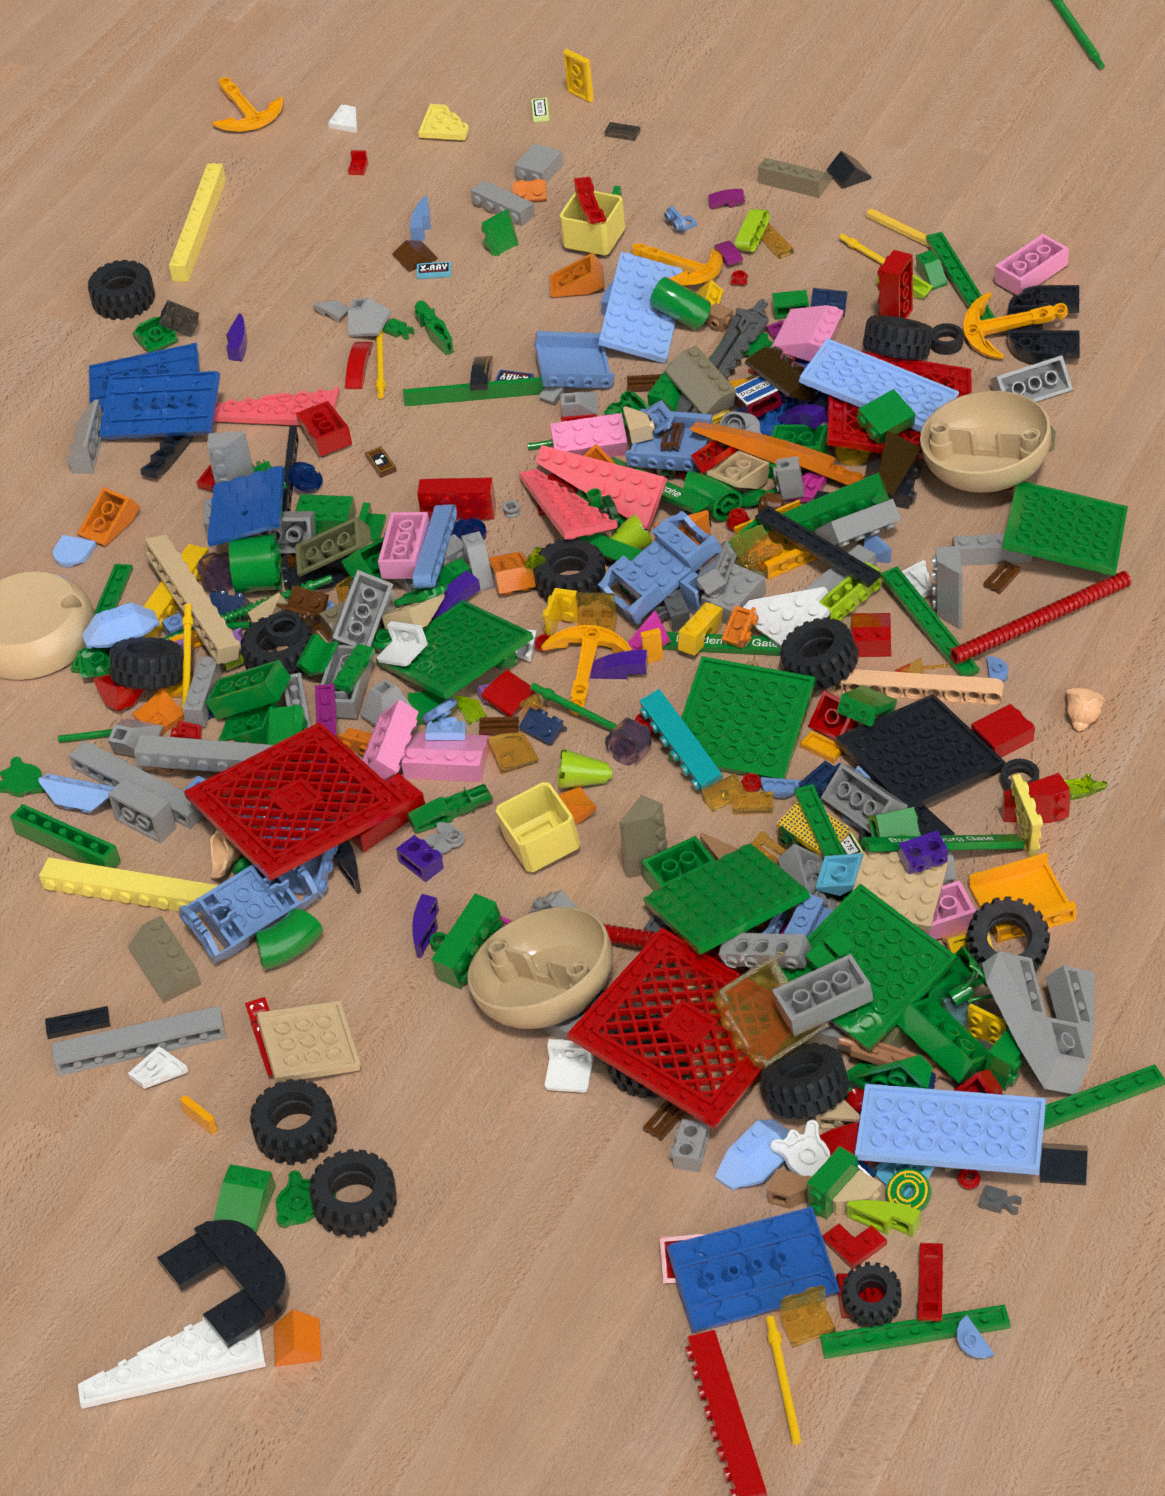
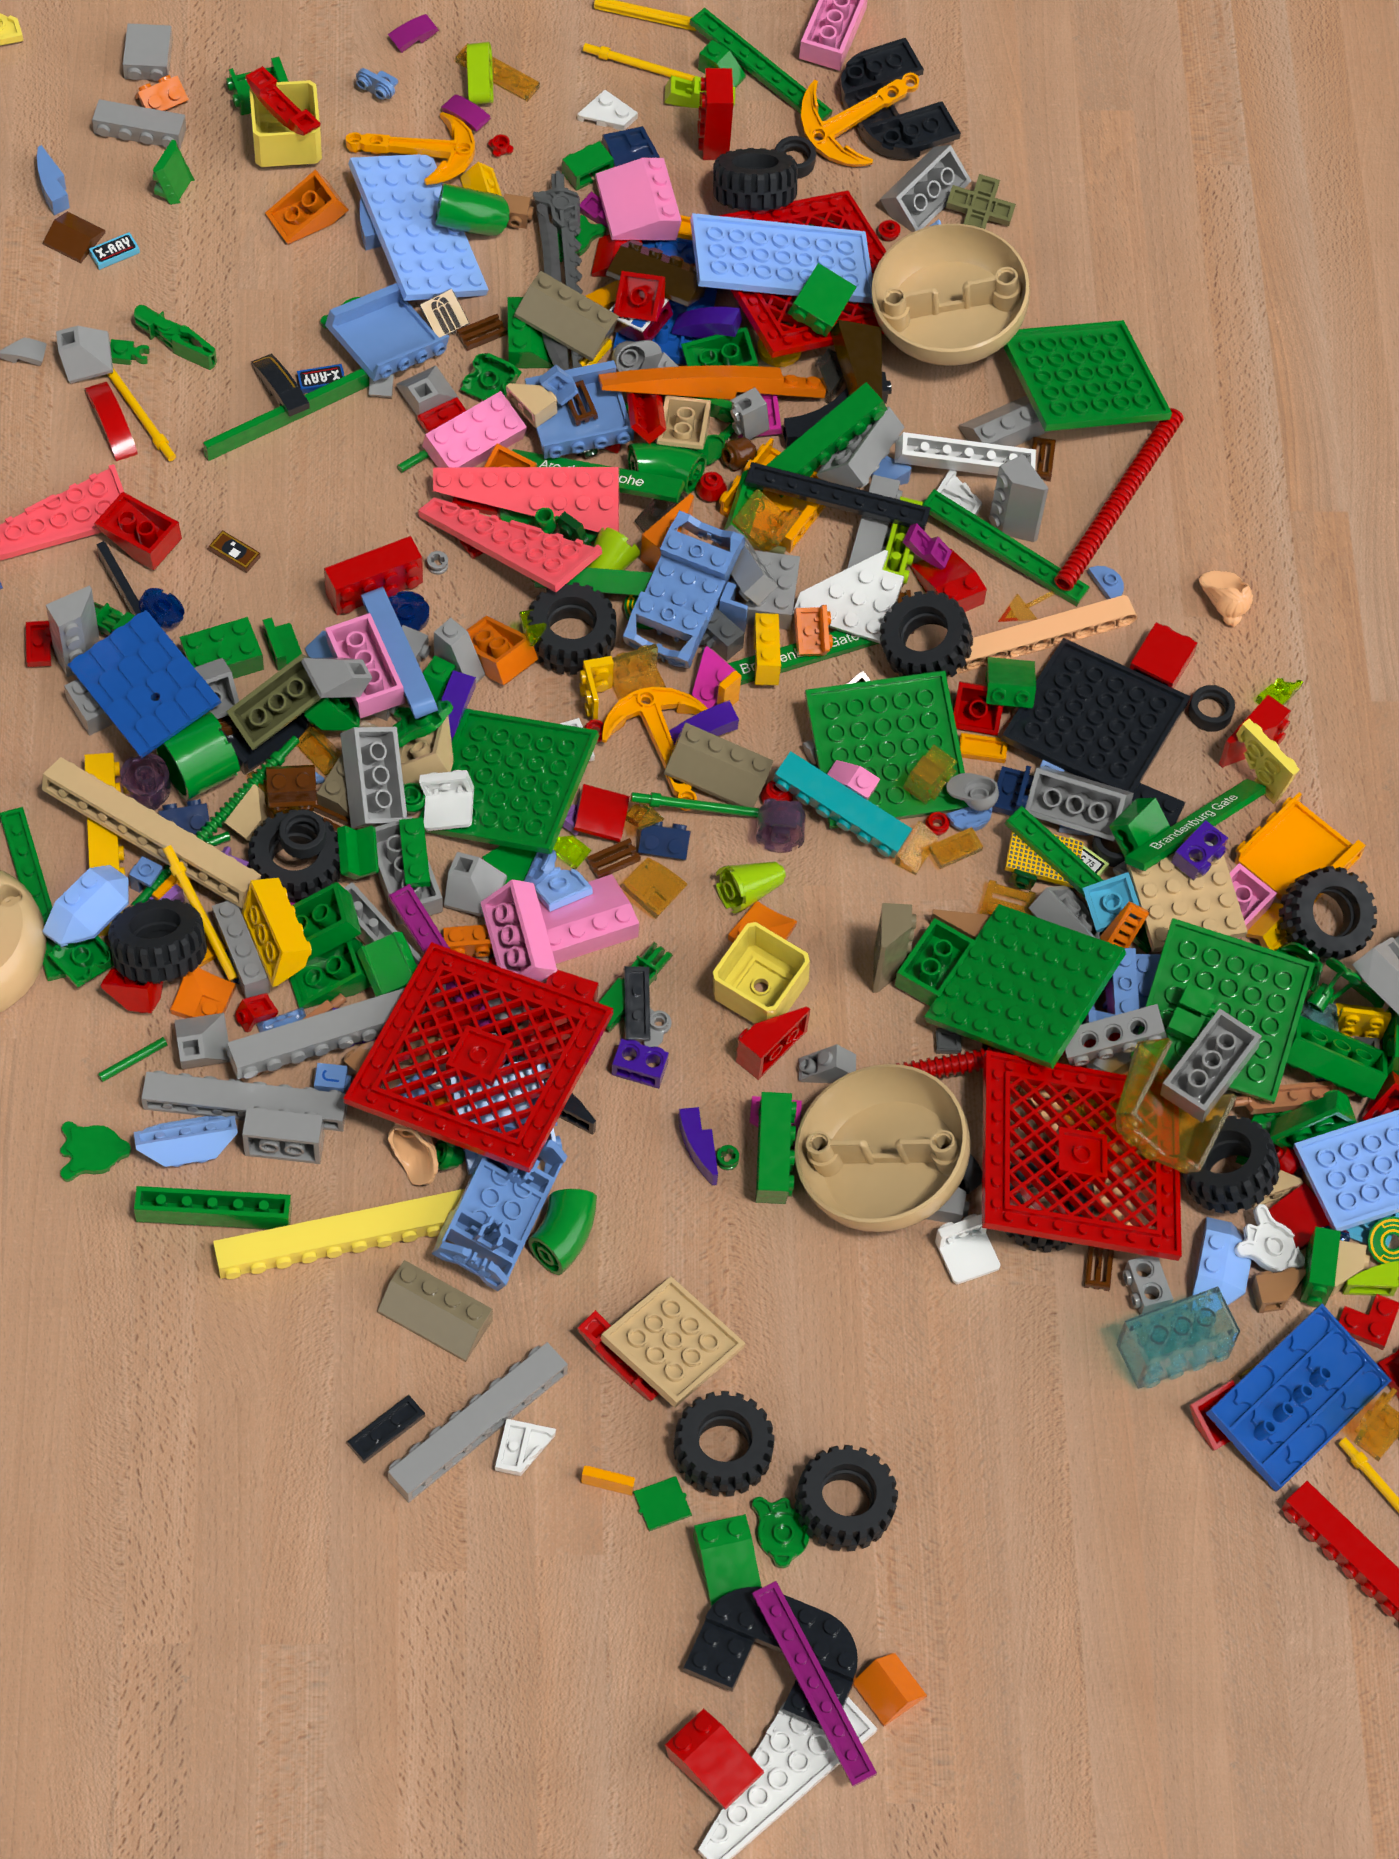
camera: 40 degrees left, 15 degrees up
none -> yellow slope [241,878,312,987]
none -> light grey slope [301,658,372,698]
none -> piece [419,288,470,338]
none -> white wing [577,90,638,131]
none -> red slope [614,271,665,322]
none -> black tile [623,966,651,1041]
none -> green piece [633,1476,692,1532]
none -> dark tan slope [663,723,773,807]
none -> red slope [665,1708,764,1810]
none -> red slope [736,1006,811,1080]
none -> magenta plate [752,1581,877,1787]
none -> bright pink slope [827,760,880,800]
none -> white brick [895,432,1036,476]
none -> magenta slope [903,523,952,569]
none -> clear yellow brick [903,745,957,804]
none -> olive plate [946,174,1016,229]
none -> light grey cap [946,773,999,811]
none -> orange slope [1100,901,1149,948]
none -> clear light blue brick [1116,1286,1240,1389]

